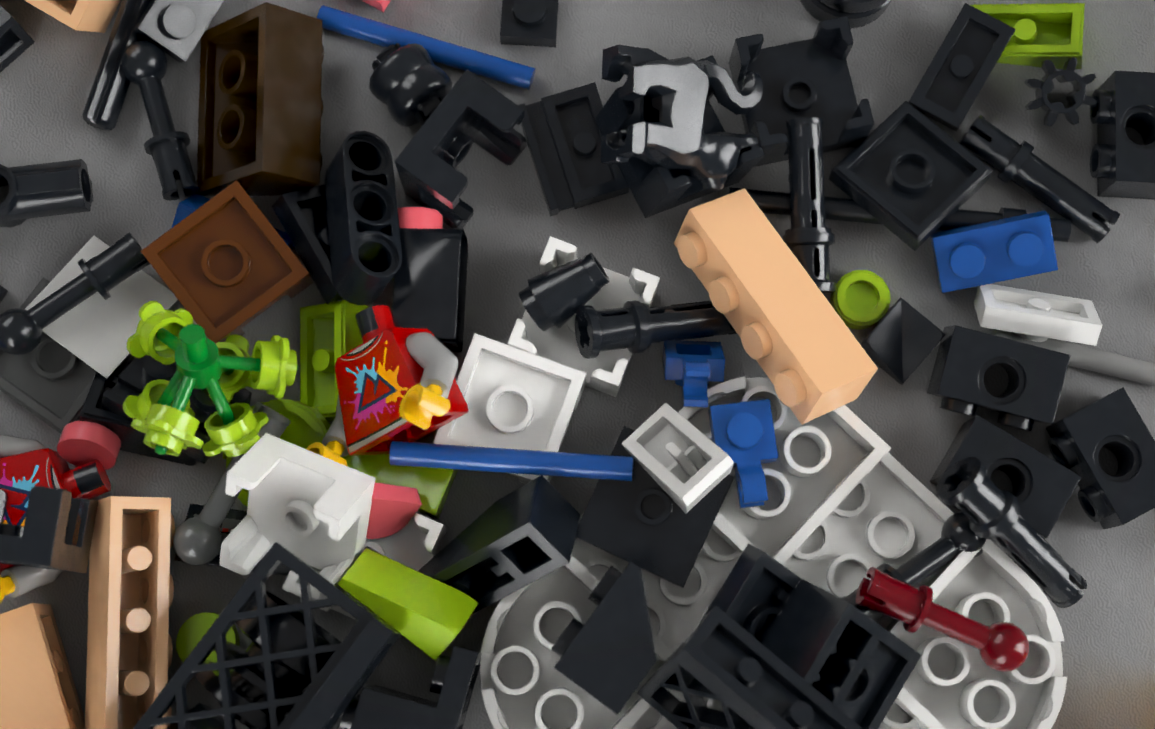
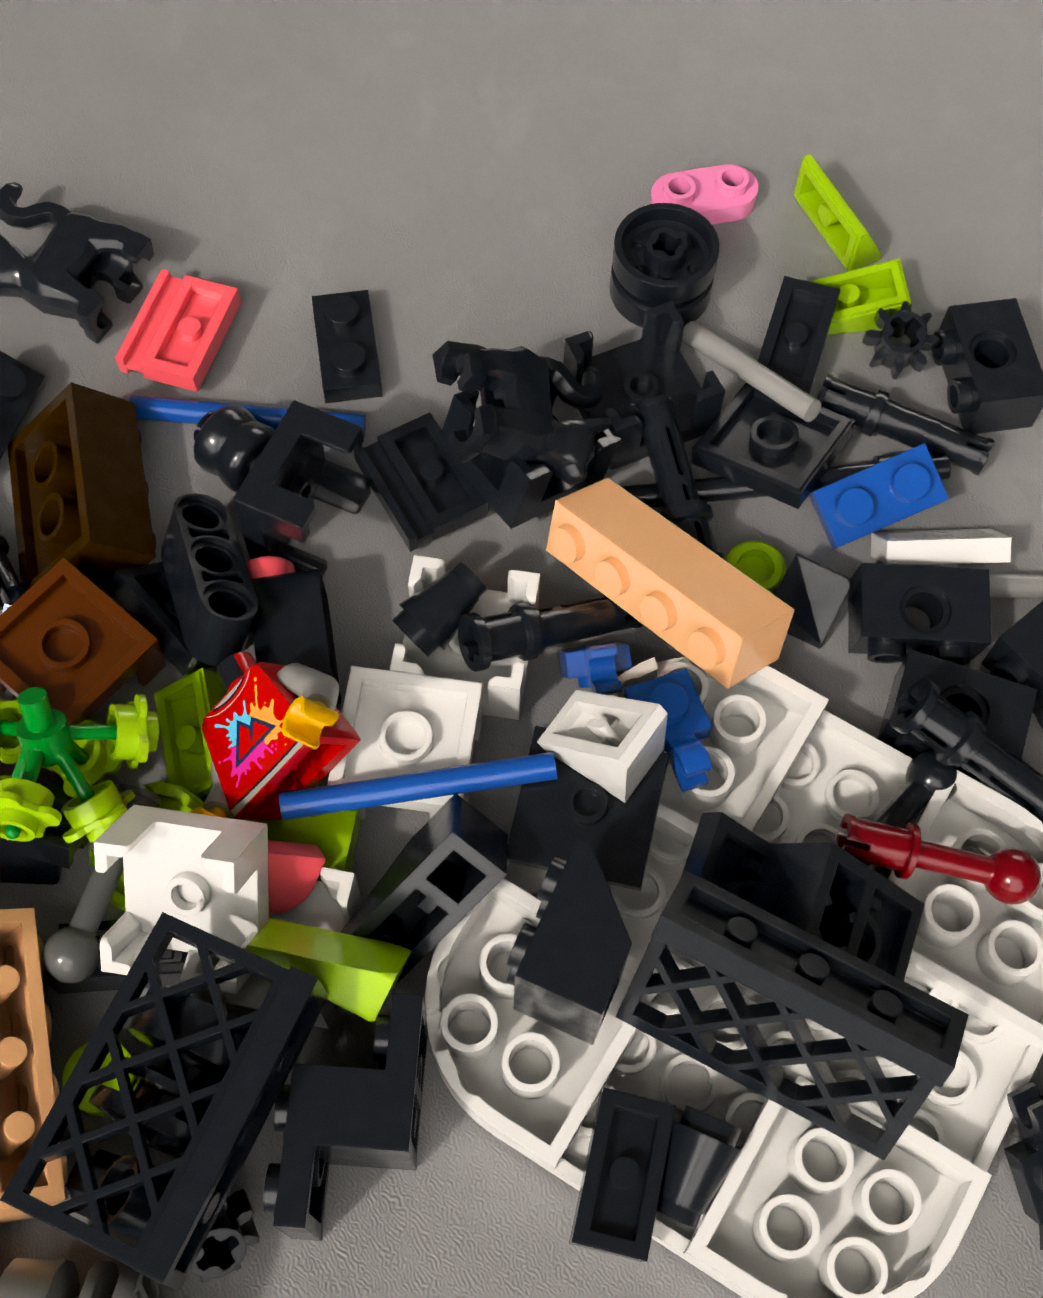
camera: 10 degrees left, 15 degrees down
none -> light grey bar [682,321,821,422]

